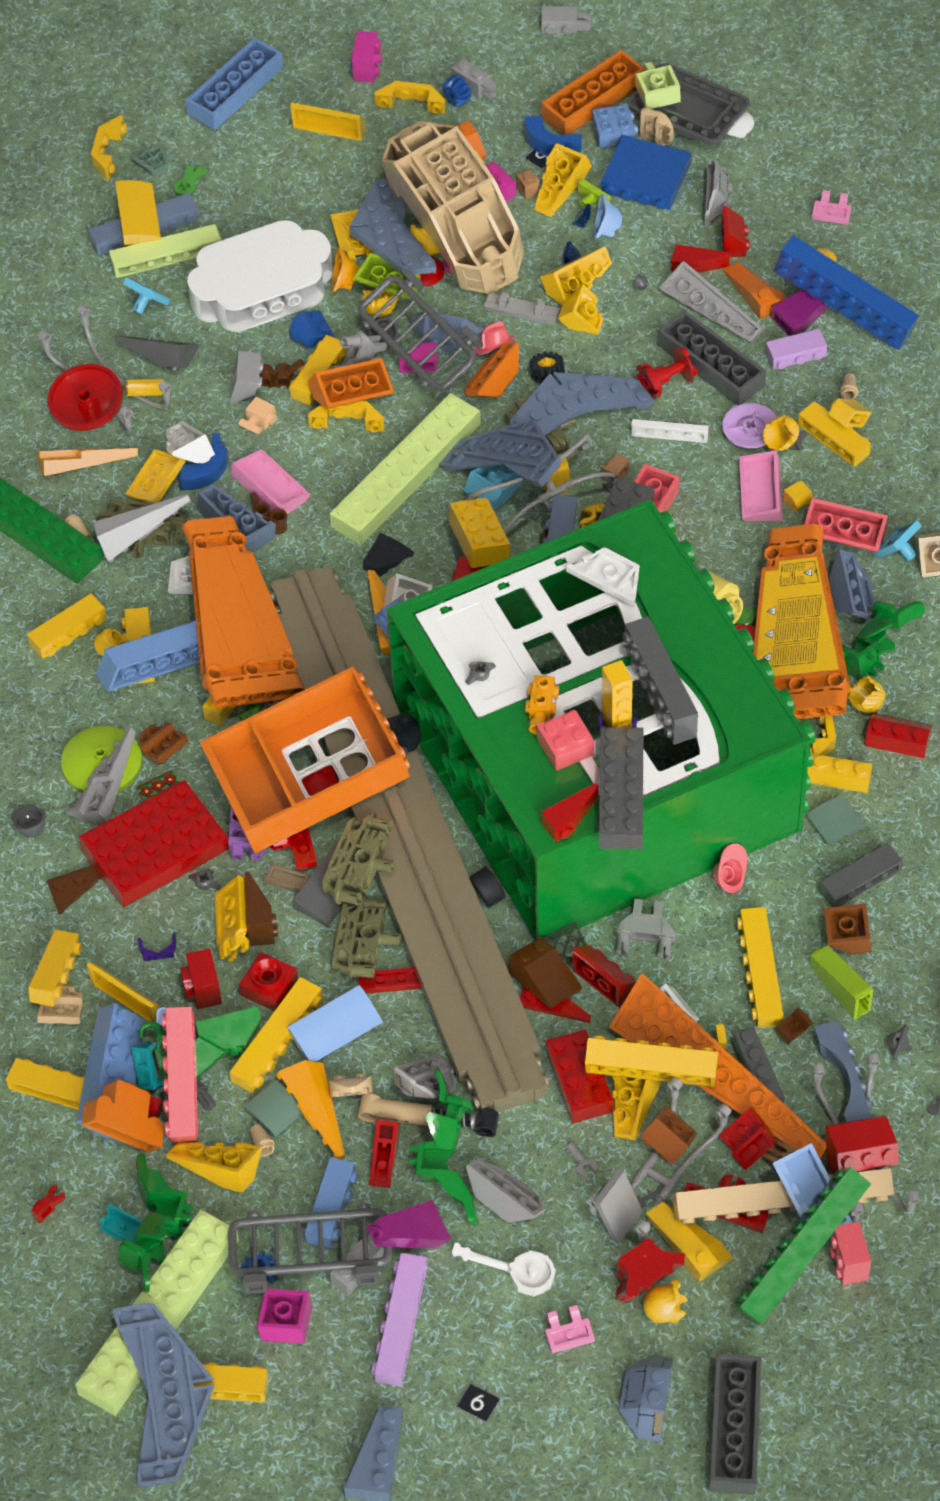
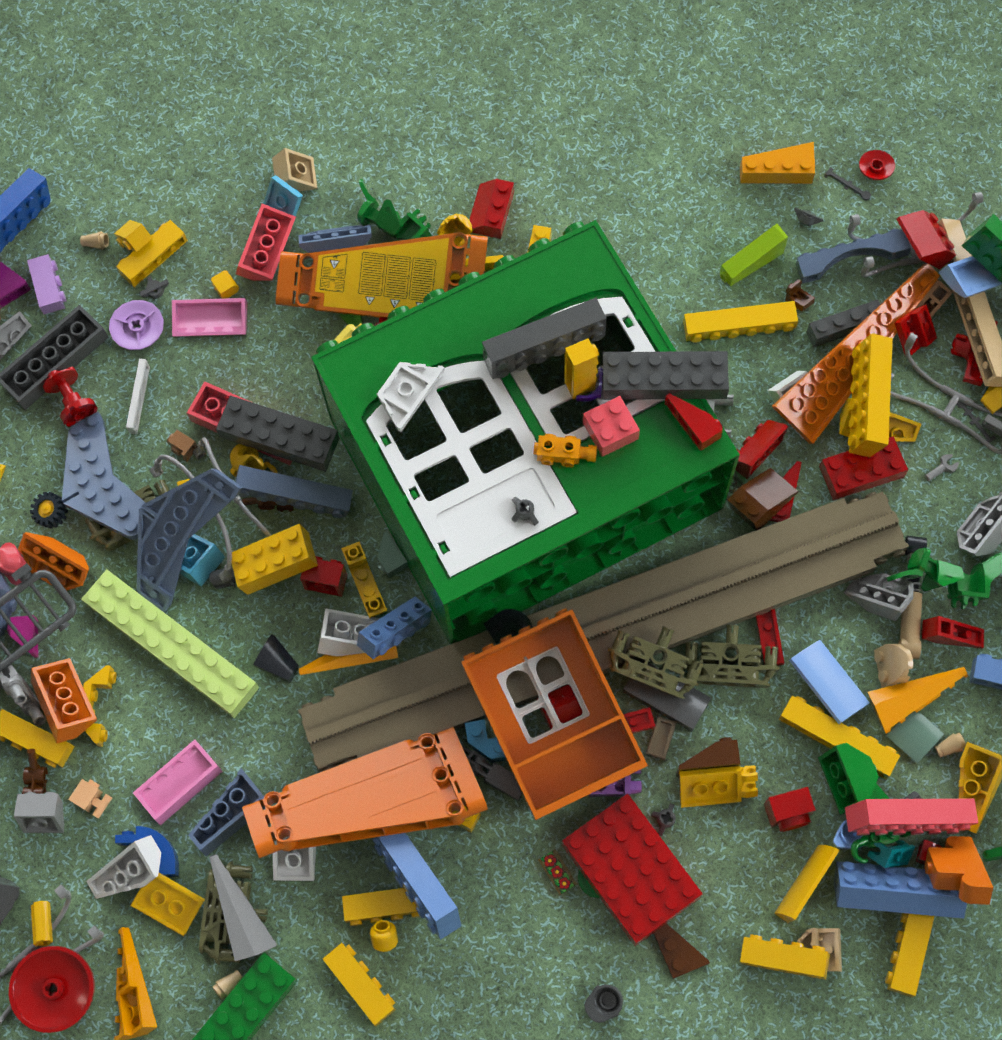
camera: 90 degrees left, 15 degrees up
lime dish [61,726,142,793] -> none
light grey wedge [65,727,136,824] -> none
dark orange slope [138,722,189,765] -> none
dark purple cap [138,933,177,961] -> none
red piece [239,952,298,1011] -> none
reddish brown beam [250,492,287,535] -> none
black tyre [470,867,505,908] -> none
dark orange slope [640,1105,698,1165] -> none
yellow tile [715,1024,727,1049] -> none
yellow hair [762,415,799,451] -> none
dark grey brick [819,843,903,907] -> none
dark orange slope [824,903,872,954] -> none

